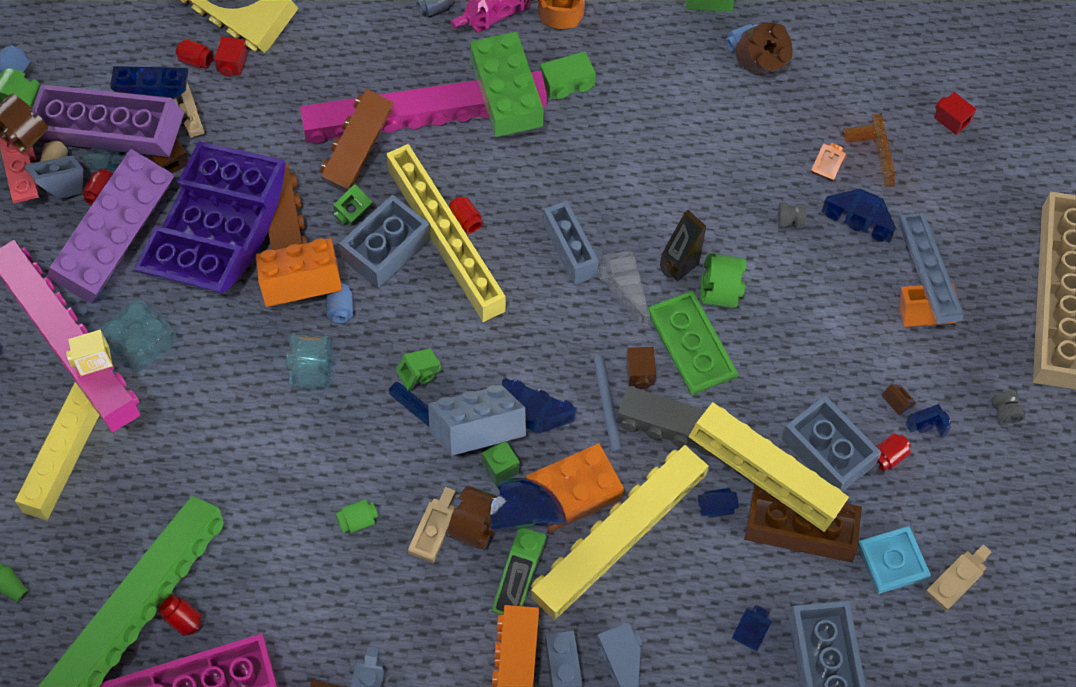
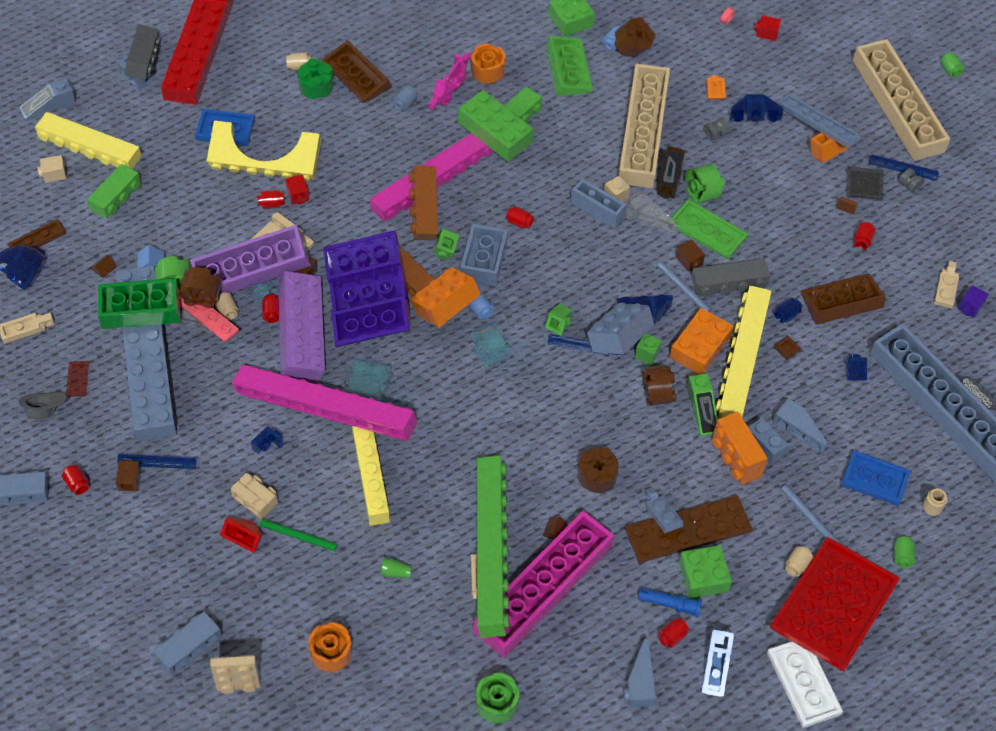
camera: 30 degrees left, 5 degrees down
sand blue slope [25,155,84,199] -> none
light yellow brick [66,329,113,376] -> none
clear blue slope [110,66,188,99] -> none
red brick [158,595,202,636] -> none
bright green brick [335,499,378,534] -> none
light yellow brick [386,144,506,322] -> none
tan hinge [408,487,457,563] -> none
clear blue brick [490,478,567,532] -> none
light yellow brick [689,402,849,532] -> none
sand blue brick [782,395,882,492] -> none
clear orange piece [843,113,895,188] -> none
medium azure plate [858,526,931,594] -> none
clear blue bracket [906,404,951,438] -> none
none -> reddish brown slope [543,516,568,540]
none -> bright green slope [546,36,593,96]
none -> reddish brown brick [578,448,619,493]
none -> tan brick [604,176,630,202]
none -> tan brick [619,64,670,188]
none -> coral tile [720,7,735,24]
none -> reddish brown tile [774,336,801,360]
none -> clear smoke tile [846,166,883,201]
none -> clear blue axle [869,154,939,181]
none -> dark purple brick [958,285,989,318]

